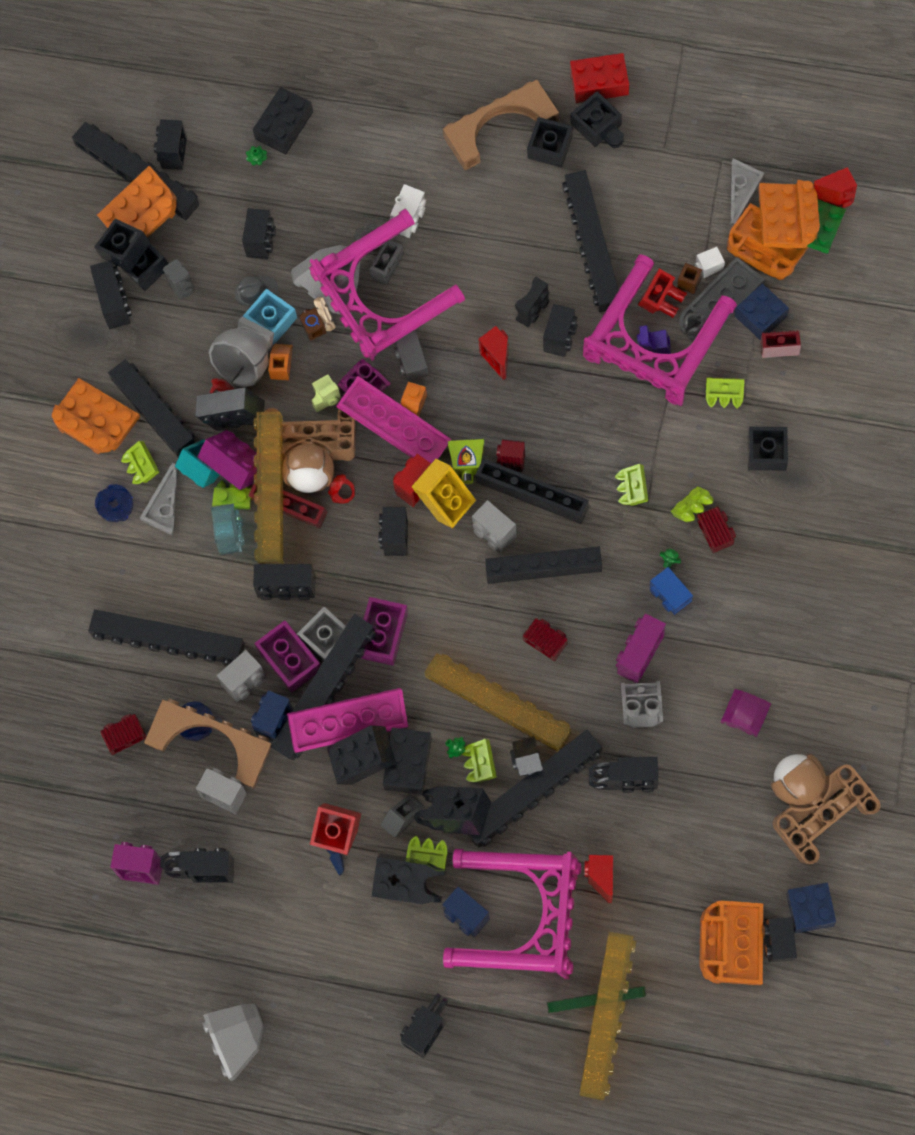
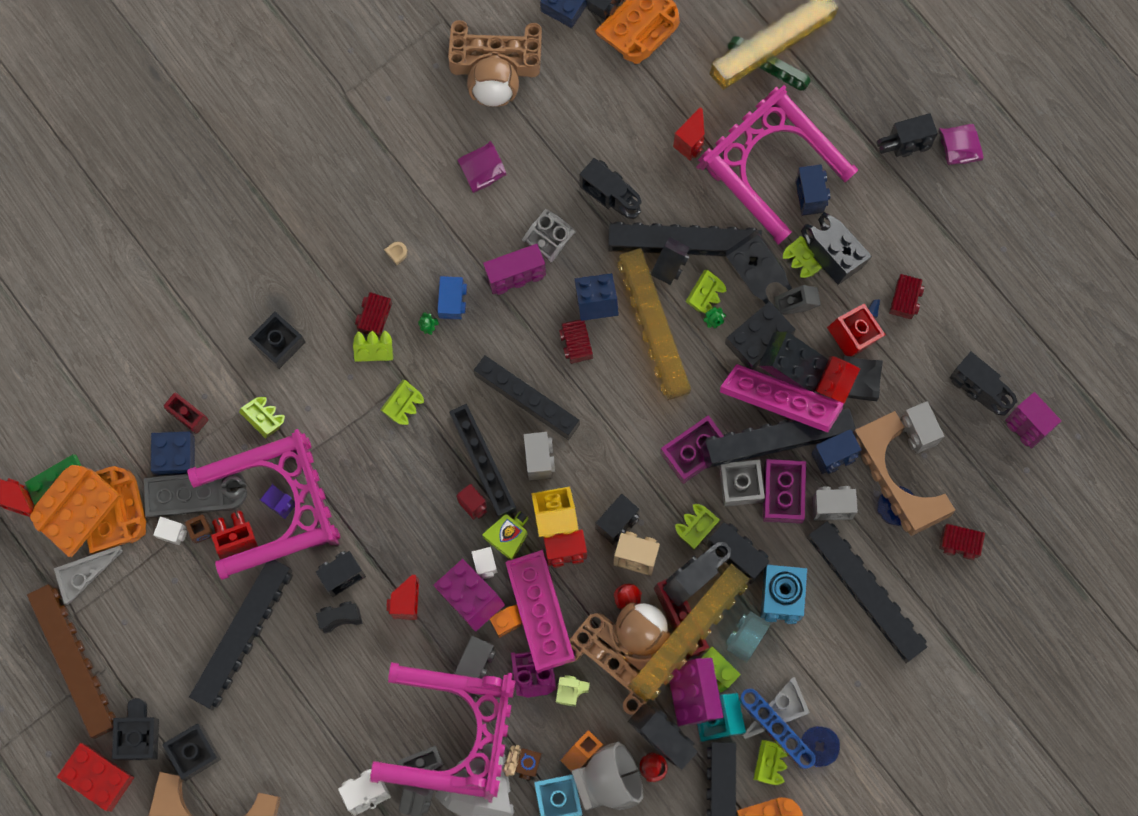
camera: 145 degrees left, 5 degrees up
light grey brick [202,1004,264,1081] -> none
none -> reddish brown brick [27,584,116,739]
none -> tan tile [384,242,407,265]
none -> magenta brick [433,559,505,632]
none -> white brick [472,547,498,579]
none -> dark blue brick [574,273,619,321]
none -> tan brick [614,532,660,576]
none -> black brick [663,542,731,607]
none -> lime plate [675,504,720,550]
none -> blue beam [740,689,815,769]
none -> dark azure brick [760,565,807,624]
none -> red slope [815,356,861,403]
none -> black brick [842,356,883,402]
none -> dark red brick [889,274,925,319]
none -> magenta slope [938,124,984,165]

